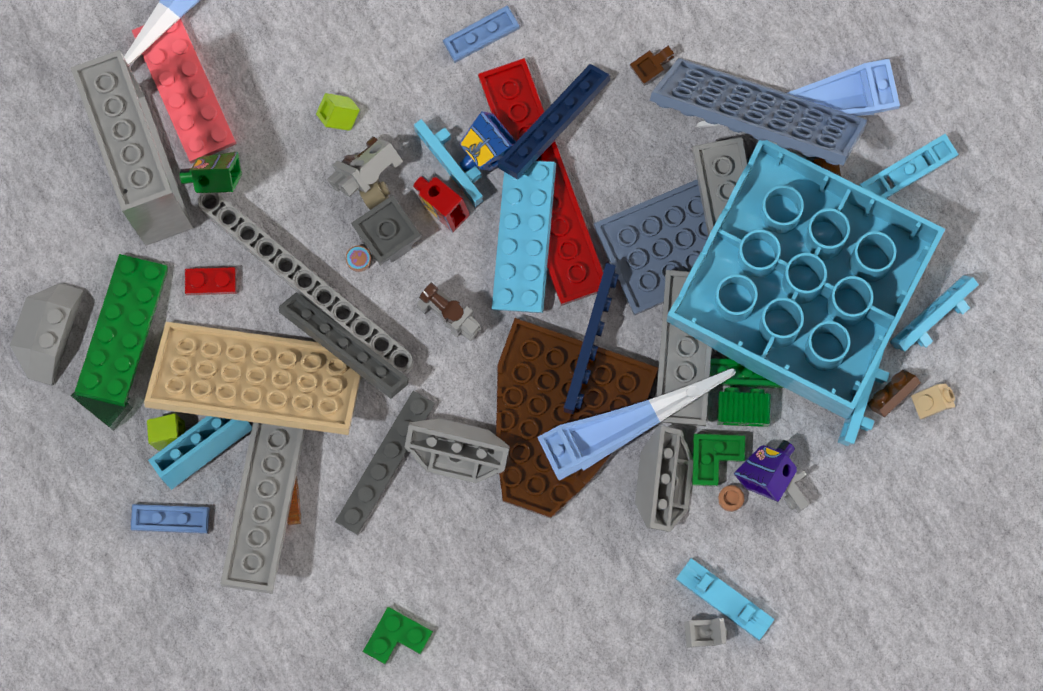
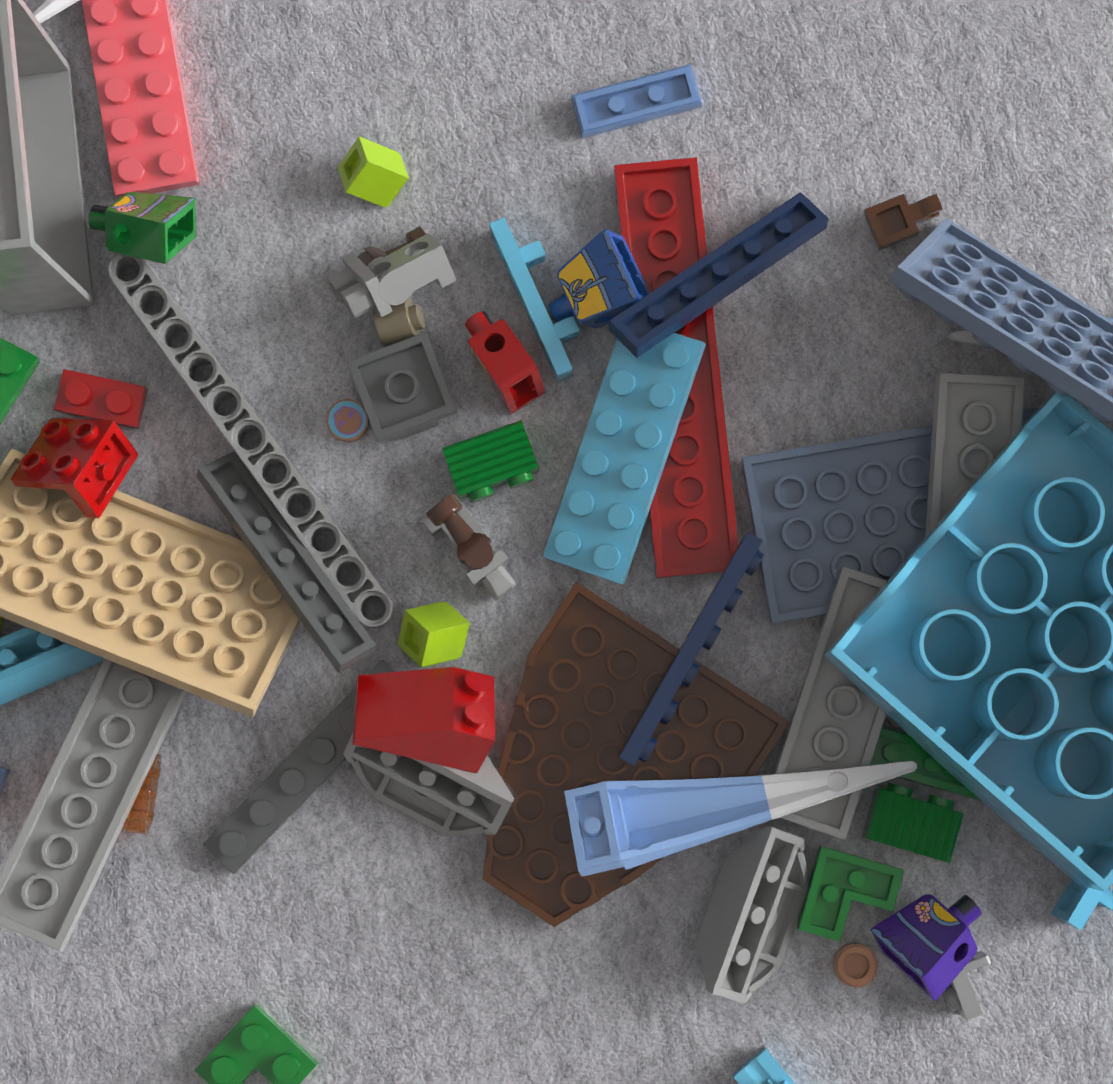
camera: 10 degrees right, 5 degrees up
none -> red bracket [11,418,139,518]
none -> red slope [352,667,495,773]
none -> lime panel [397,601,470,668]
none -> green brick [442,420,539,503]

